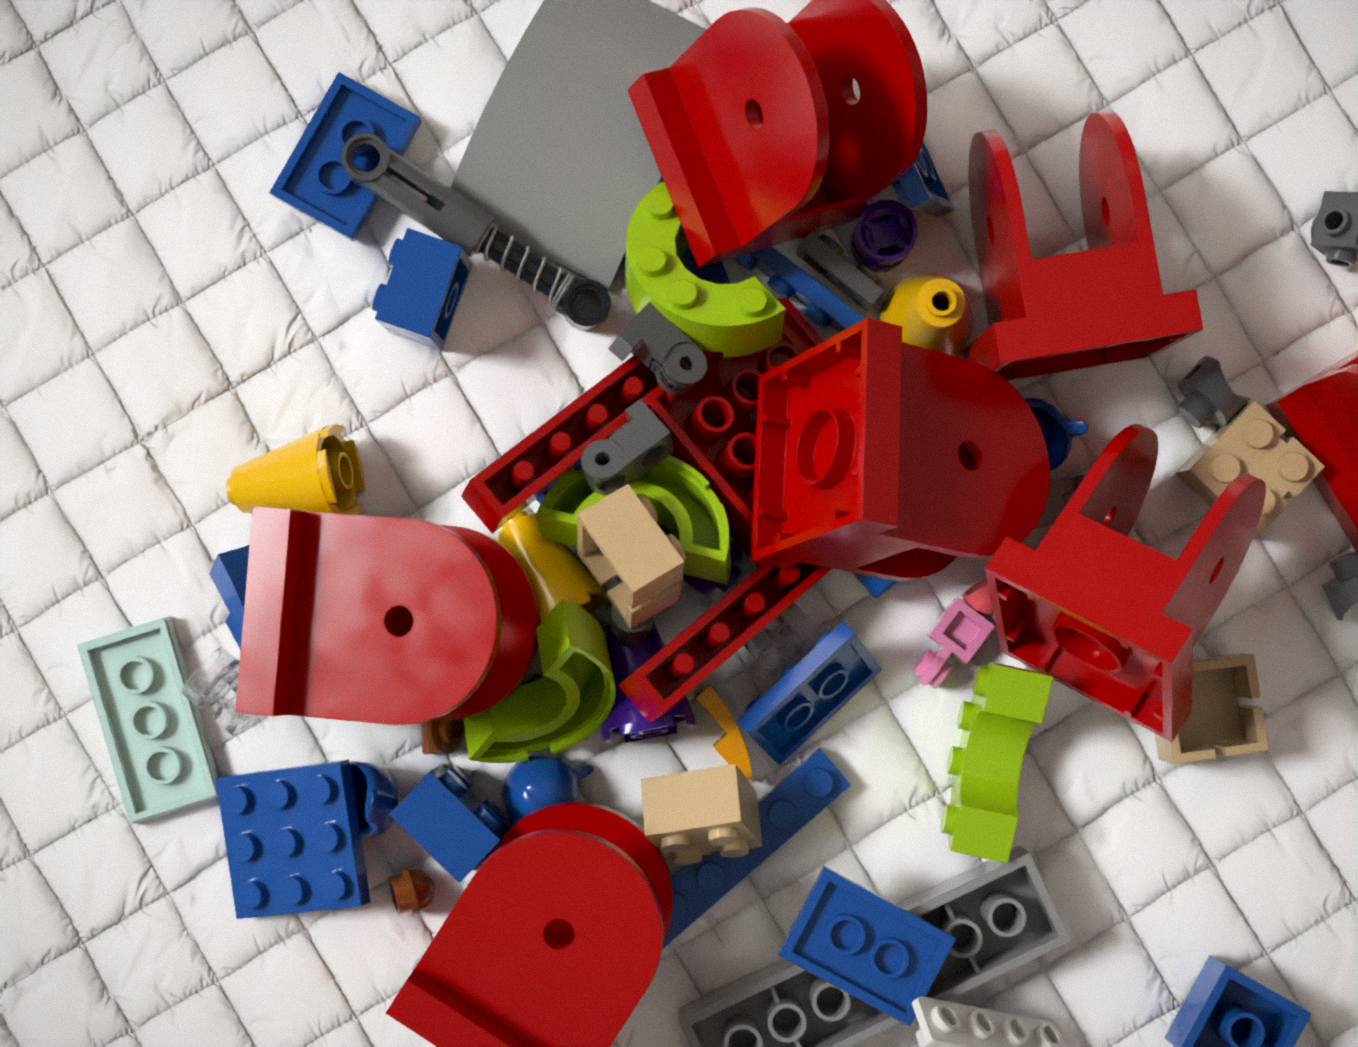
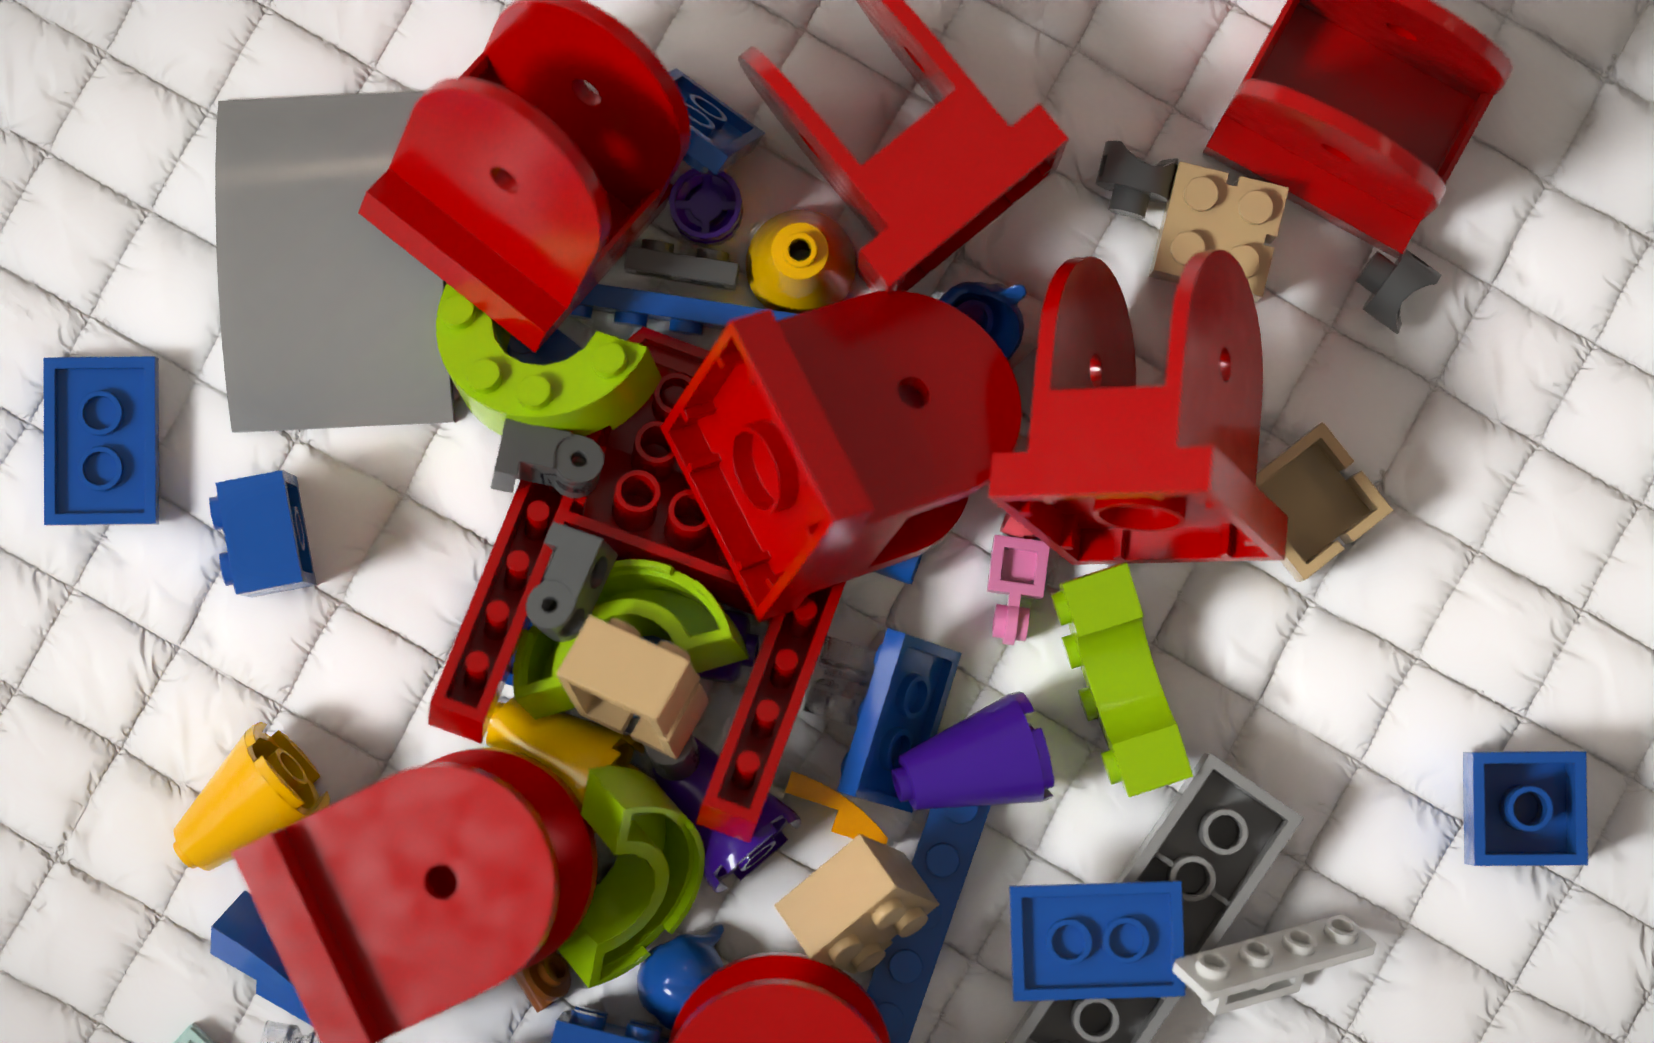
camera: 30 degrees left, 0 degrees up
piece [341,133,611,331] -> none
none -> dark purple cone [891,691,1055,810]

